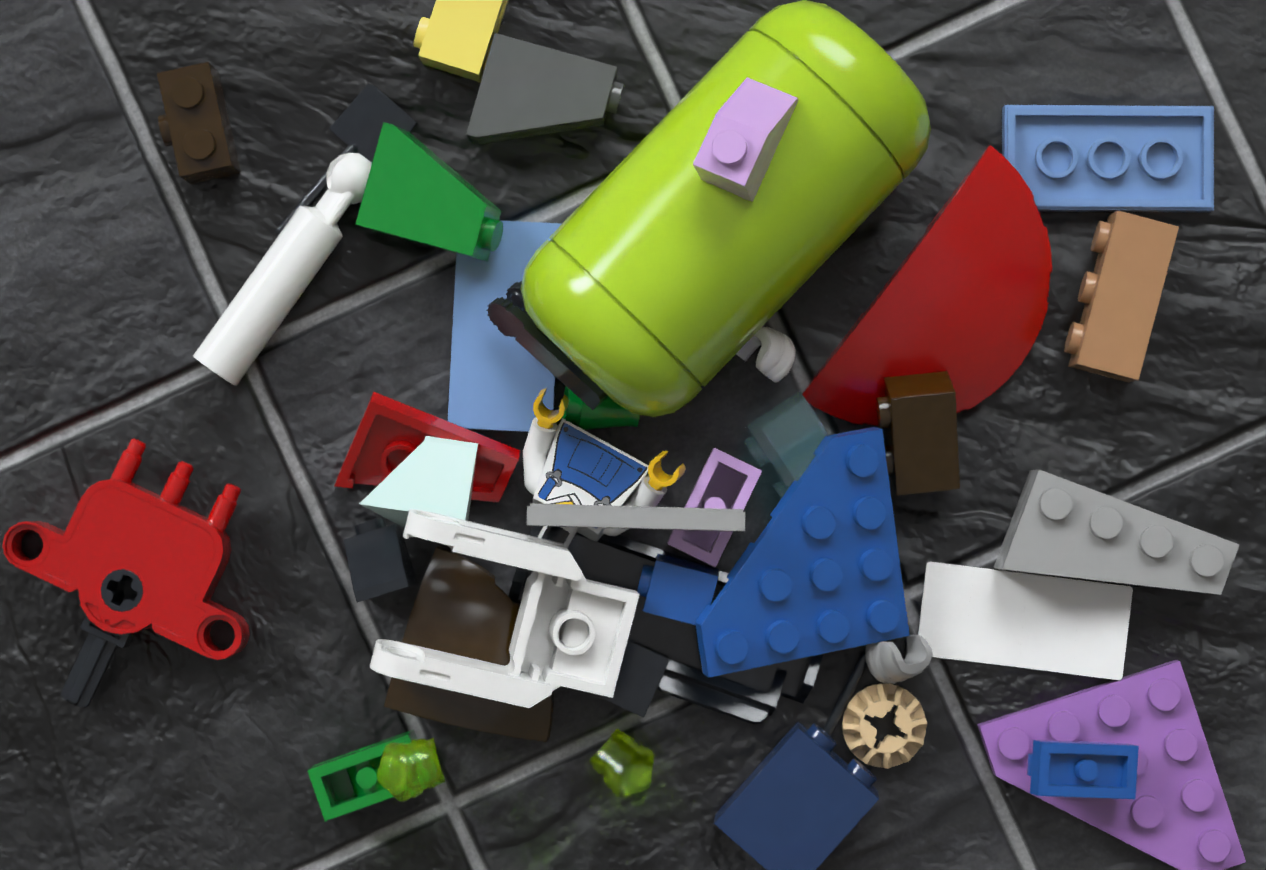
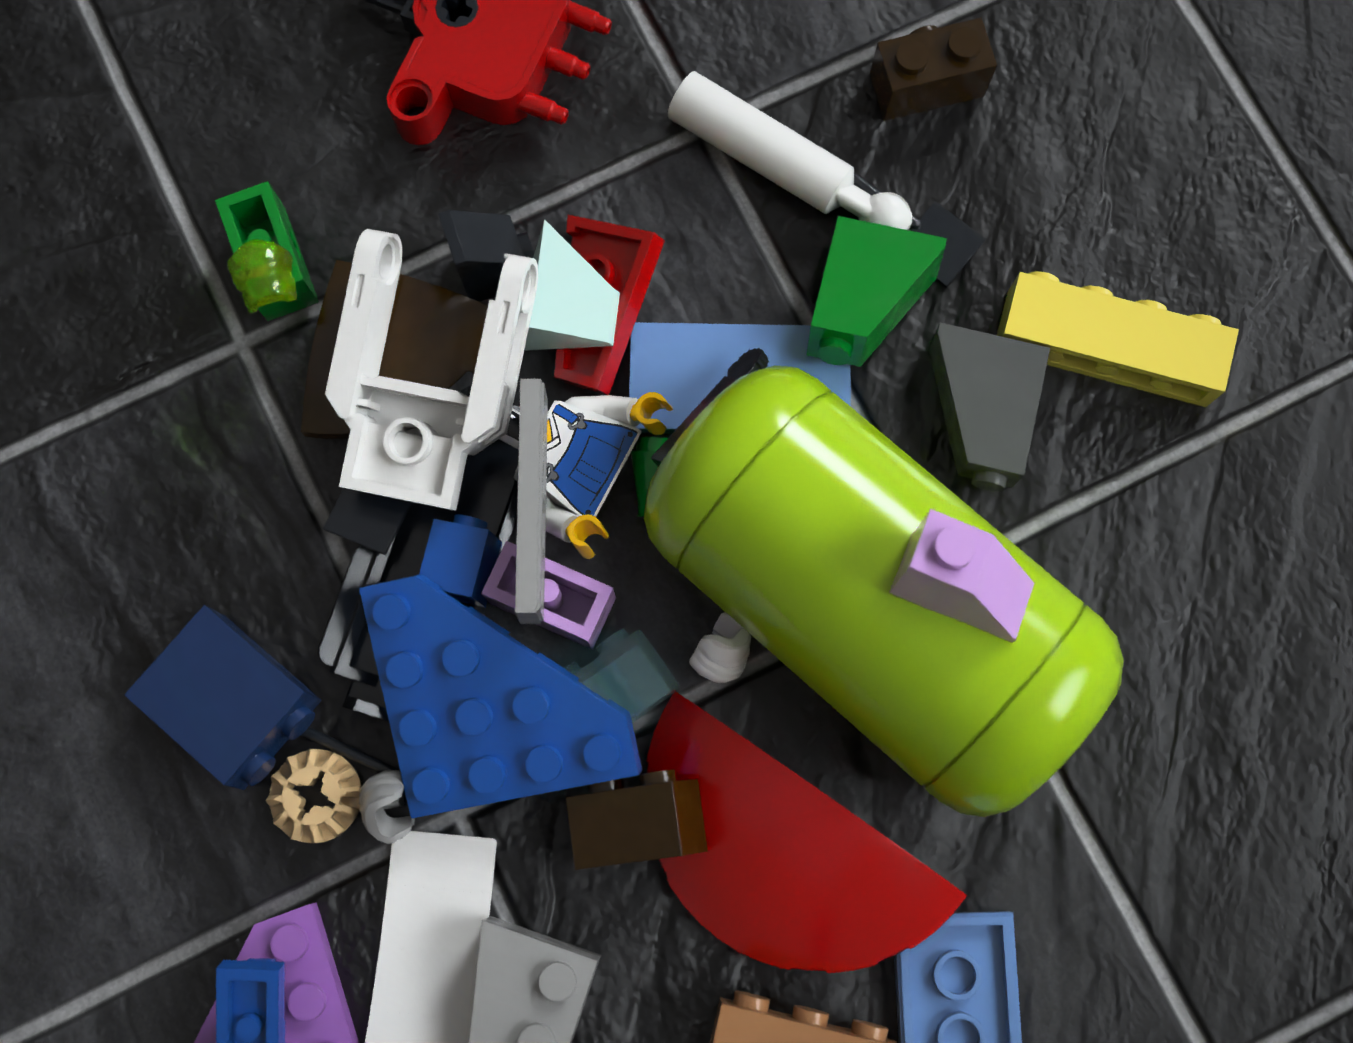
camera: 85 degrees right, 10 degrees down
clear neon green arm [588,728,656,798] -> none

